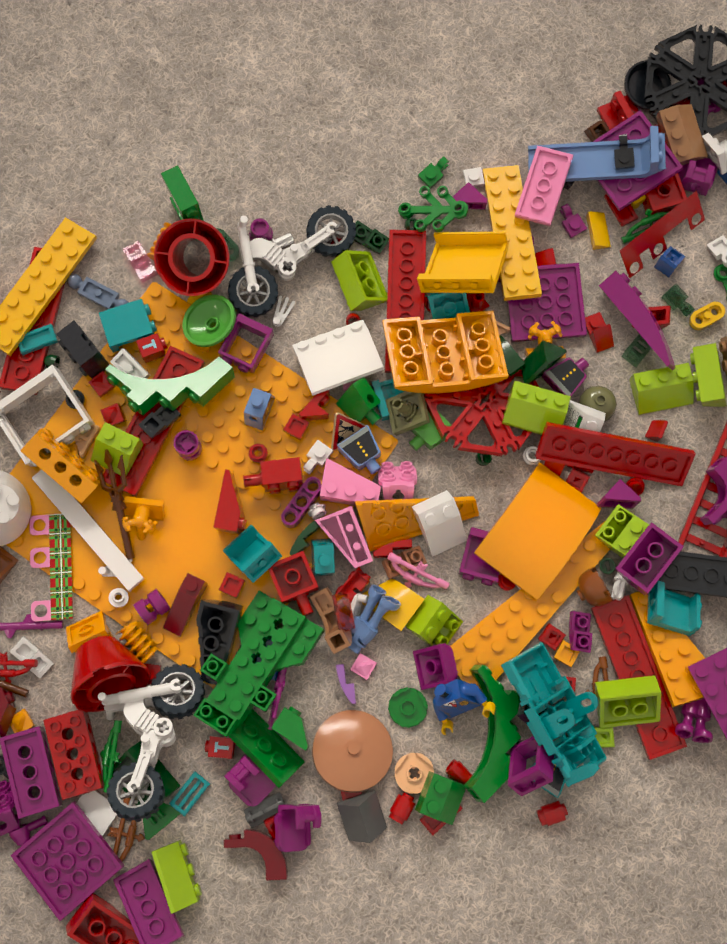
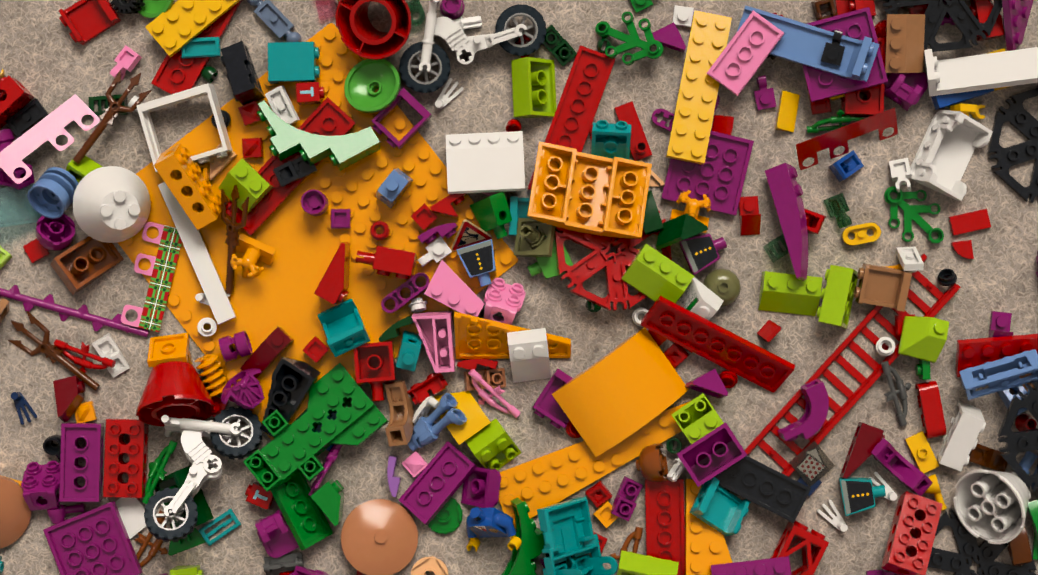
camera: 20 degrees right, 10 degrees up
clear red piece [332,592,355,631] -> none
yellow panel [417,231,509,293] -> none
none -> magenta piece [221,368,264,409]
none -> magenta tile [331,209,351,229]
none -> magenta plate [399,441,477,525]
none -> magenta slope [418,223,458,244]

